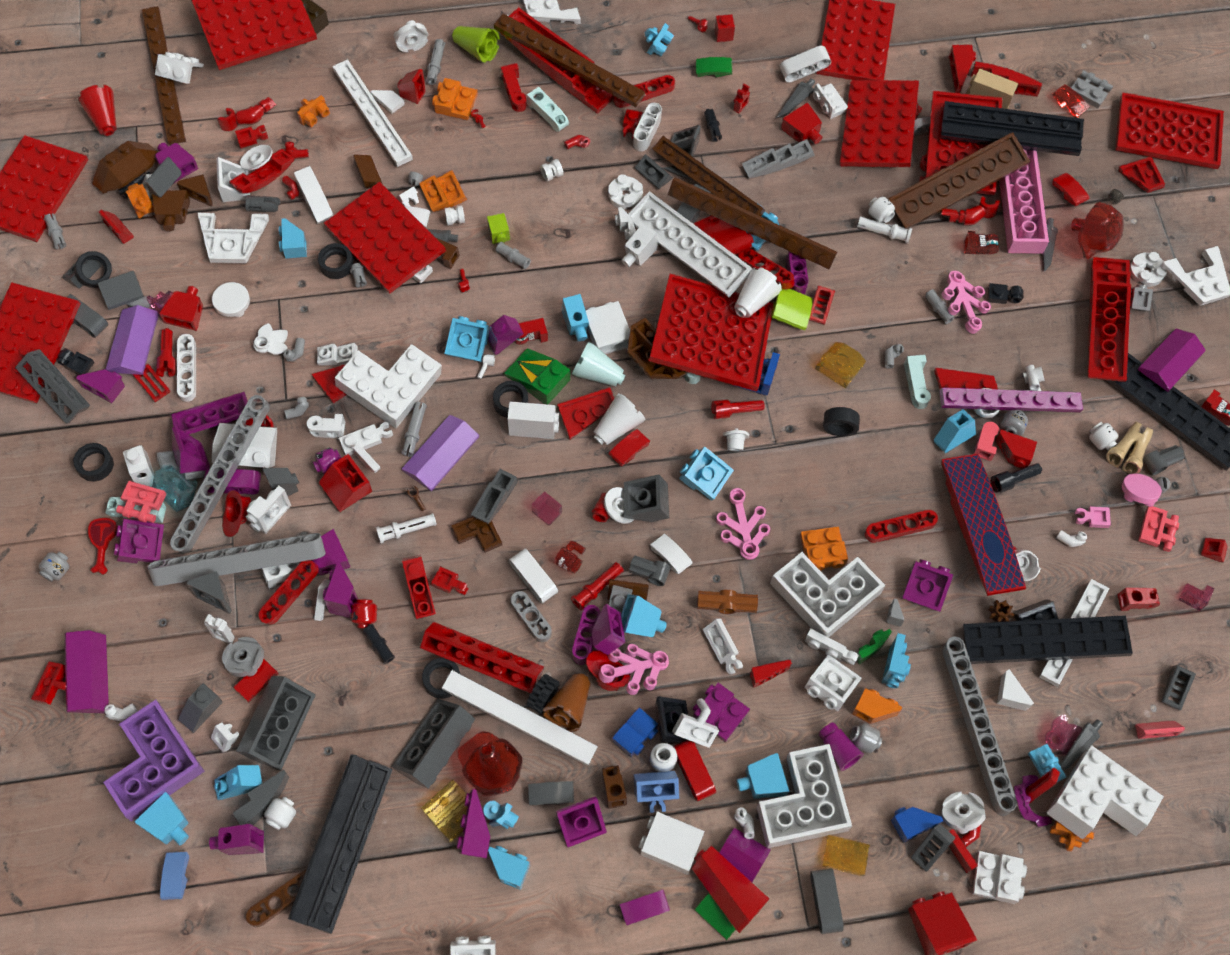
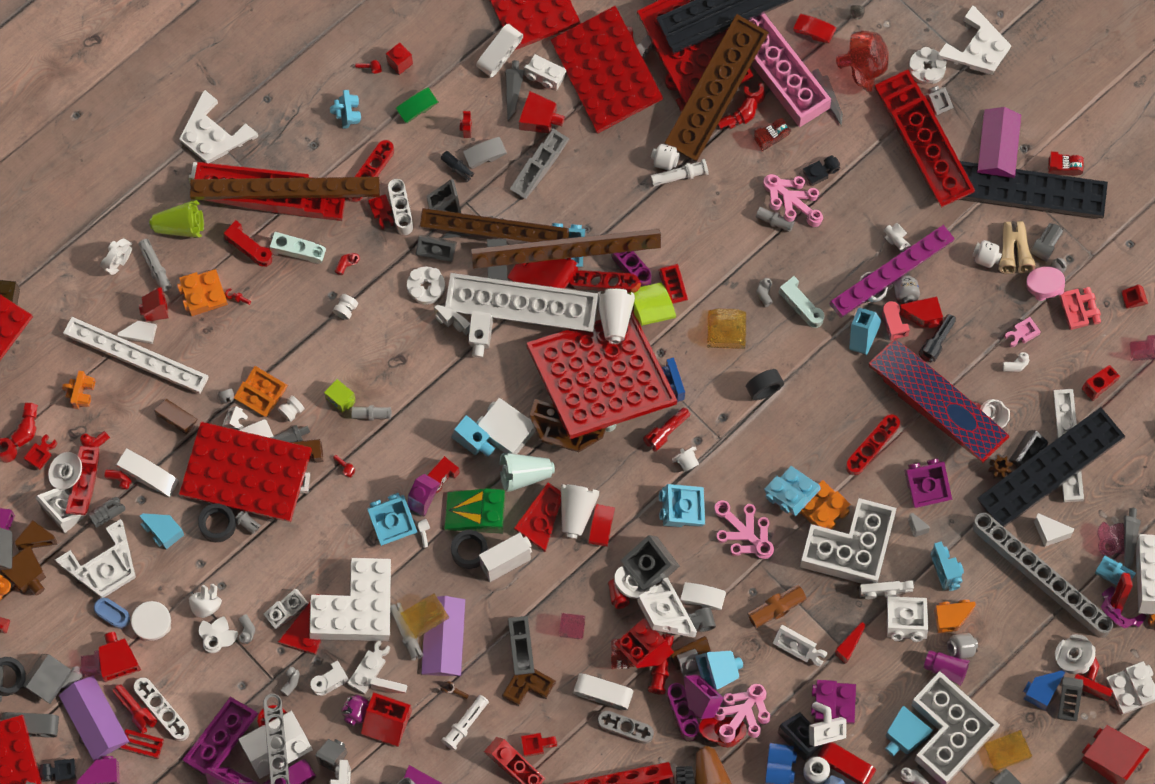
camera: 30 degrees left, 5 degrees up
green slope [857,629,892,664] -> none
red wing [934,368,998,390] -> none
none -> medium blue tile [94,598,130,629]
none -> white piece [189,584,222,618]
none -> clear yellow plate [401,593,449,638]
none -> light grey slope [463,137,507,169]
none -> red slope [614,618,674,668]
none -> white wing [637,578,697,637]
none -> medium azure plate [764,466,821,516]

